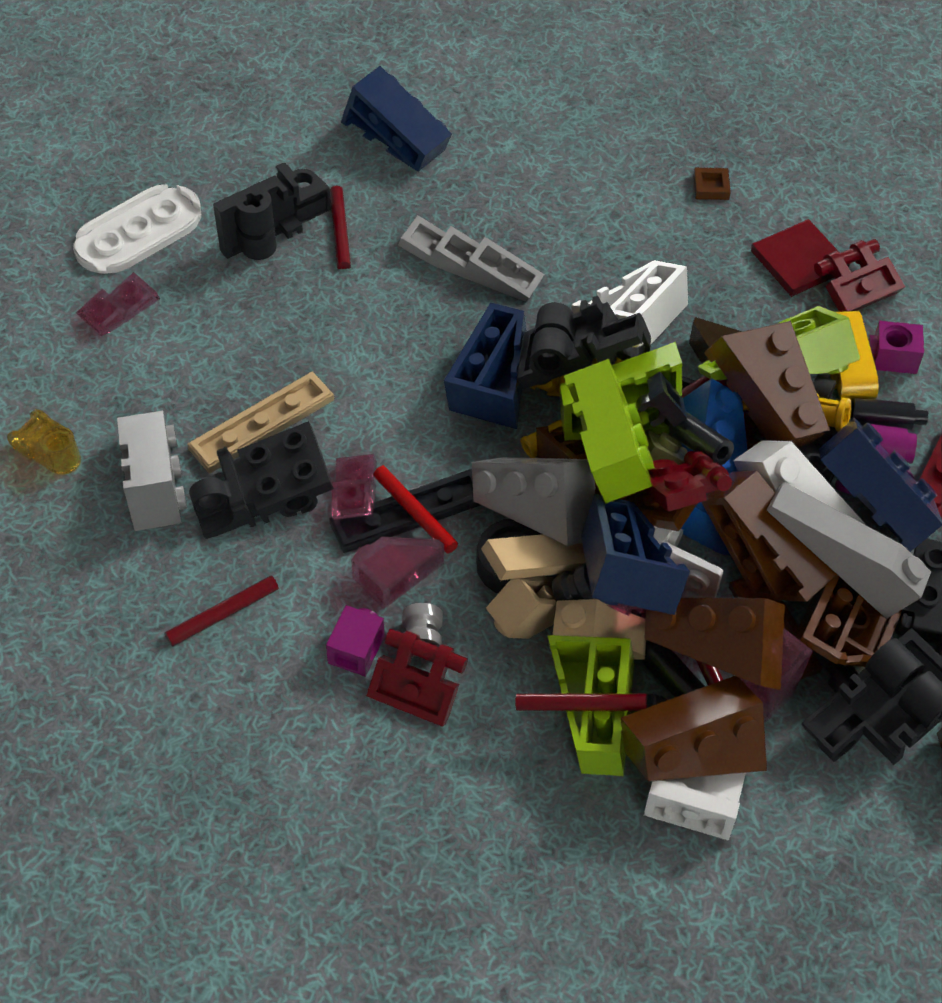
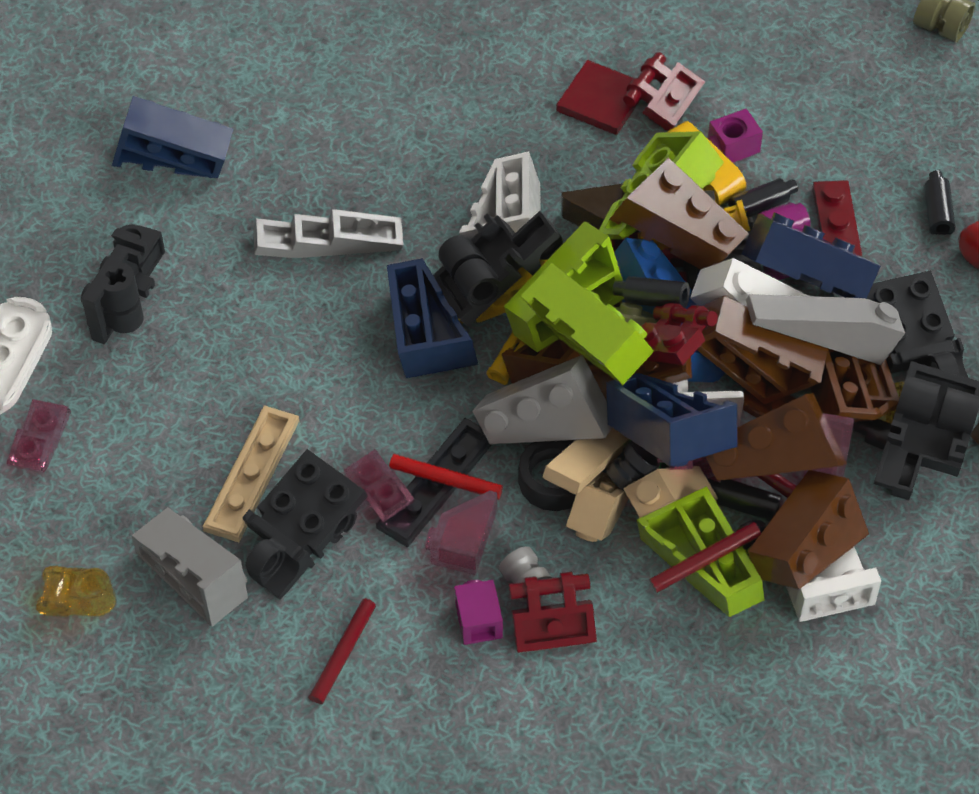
camera: 30 degrees left, 0 degrees up
dark red bar [330,186,351,269] -> none
black tile [636,372,687,427] -> none
reddish brown tile [693,167,731,200] -> none

